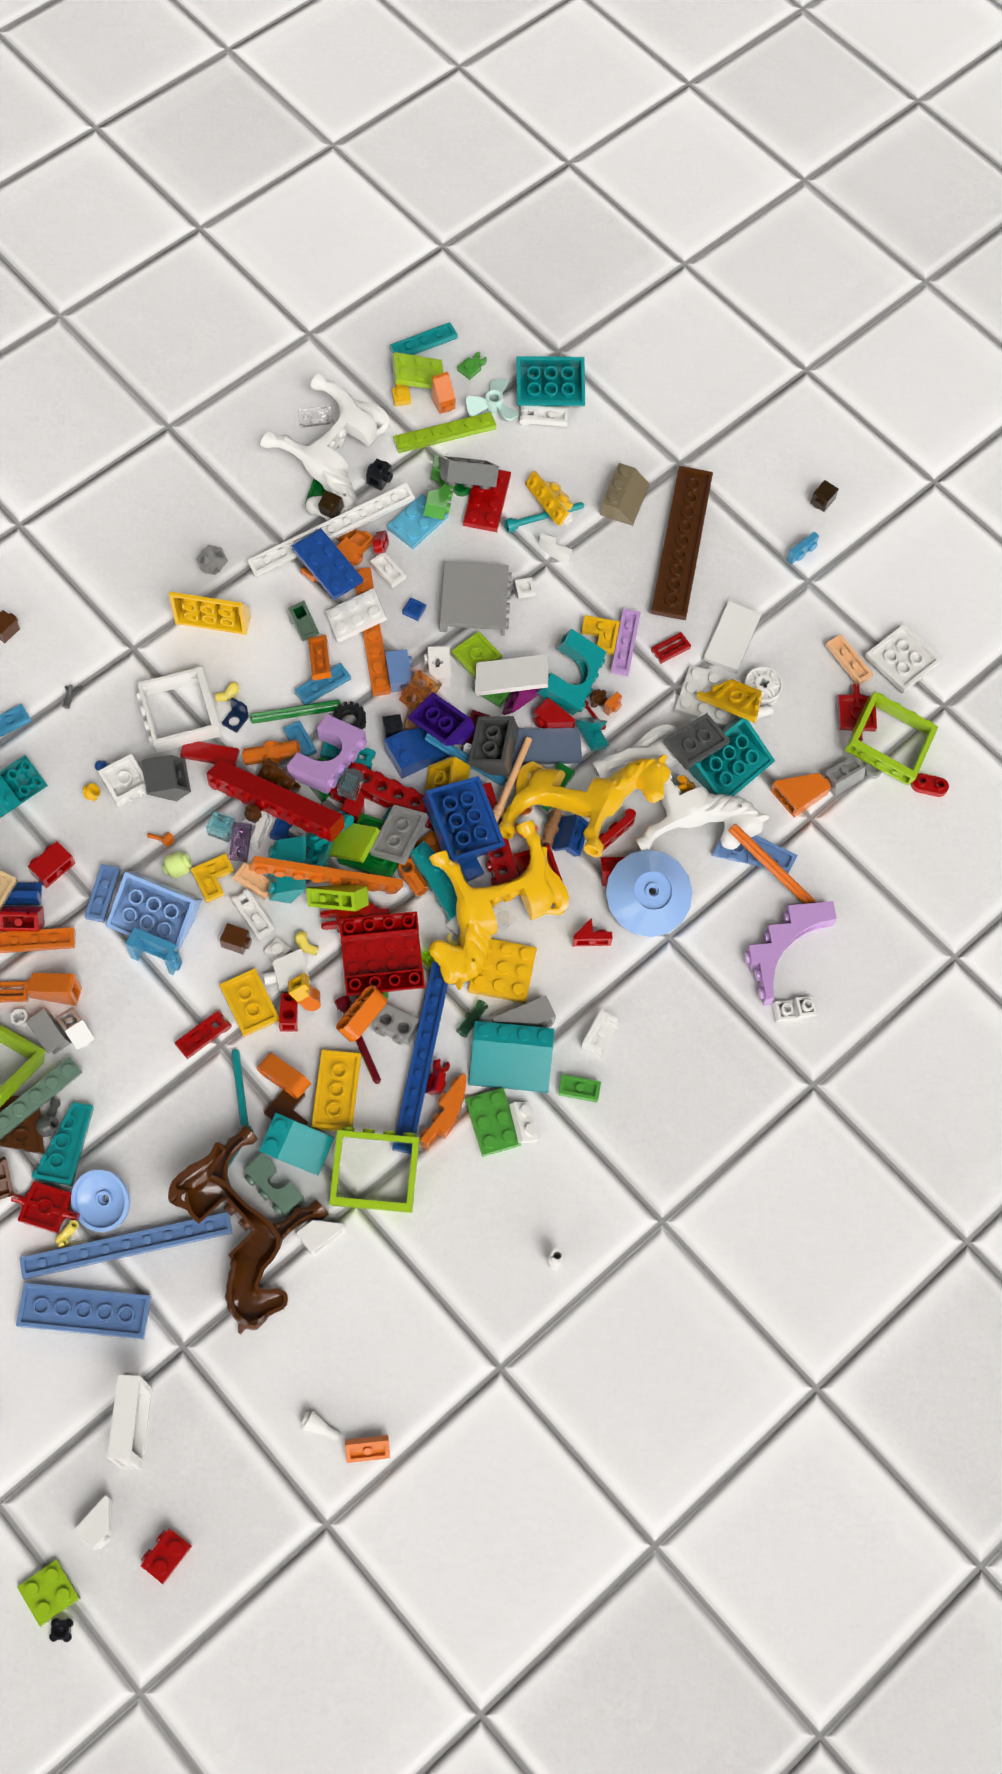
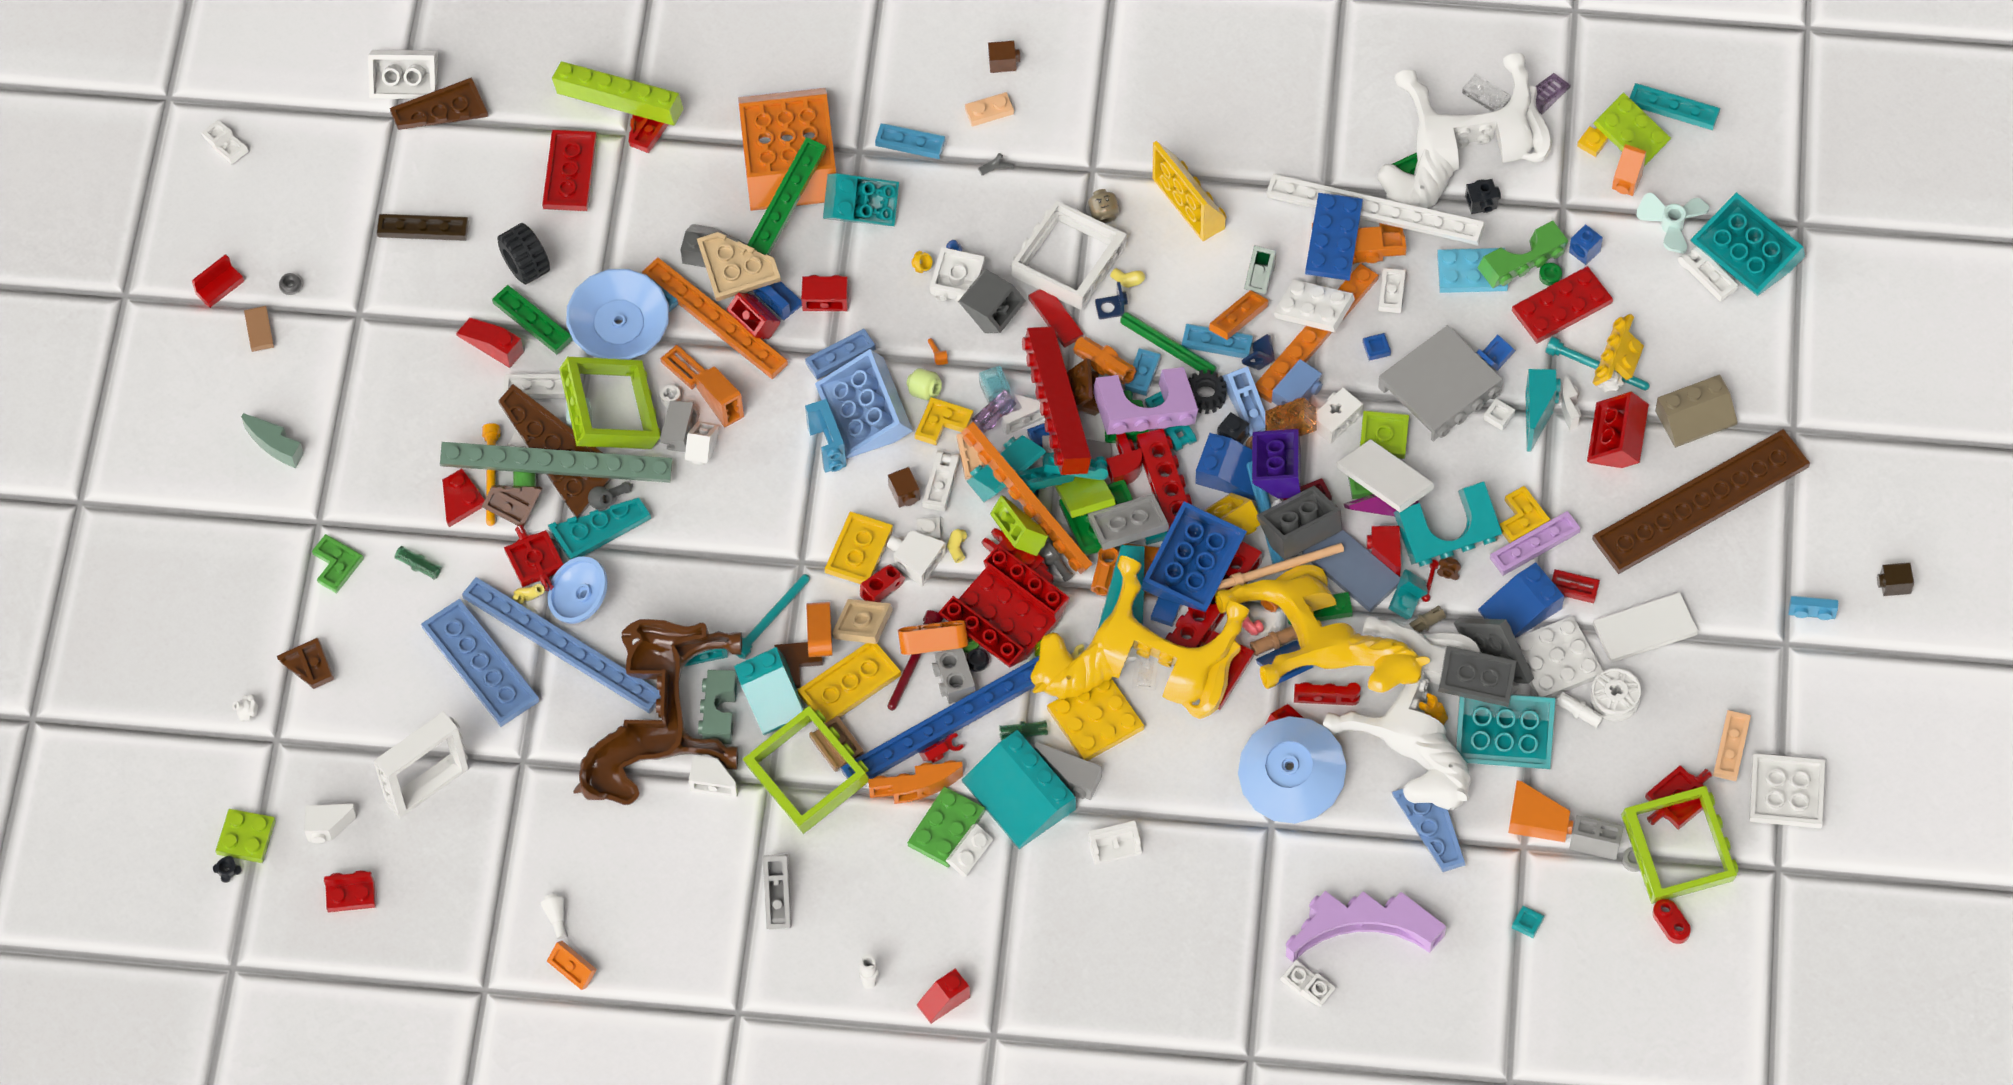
camera: 55 degrees right, 5 degrees down
red plate [174,1011,232,1060] -> none
light grey brick [196,545,228,575] -> none
reddish brown plate [244,805,262,823] -> none
leg [288,972,321,1011] -> none
dark brown brick [318,490,344,518] -> none
clear light blue brick [337,768,364,801] -> none
red beam [373,530,389,554] -> none
lime plate [393,412,496,454] -> none
slope [438,455,499,489] -> none
bright green plate [457,352,487,380] -> none
bright green plate [558,1074,601,1103] -> none
red slope [572,918,613,947] -> none
orange plate [603,692,622,716] -> none
yellow wing [697,679,762,723] -> none
orange axle [728,824,816,904] -> none
none -> light grey slope [763,854,791,929]
none -> medium nougat plate [809,716,864,772]
none -> tan plate [832,599,893,644]
none -> slope [917,968,970,1024]
none -> light nougat plate [965,92,1014,127]
none -> black plate [966,649,989,672]
none -> dark grey bar [1038,541,1074,582]
none -> dark tan head [1088,189,1120,223]
none -> light blue slope [1222,366,1272,437]
none -> dark blue bracket [1241,334,1275,370]
none -> dark tan axle [1409,605,1446,633]
none -> dark grey plate [1454,618,1534,684]
none -> blue bracket [1476,334,1516,371]
none -> blue slope [1478,562,1564,638]
none -> teal tile [1512,906,1544,938]
none -> teal slope [1525,369,1561,452]
none -> clear purple slope [1535,73,1571,115]
none -> blue brick [1569,224,1603,265]
none -> red slope [1587,391,1649,468]

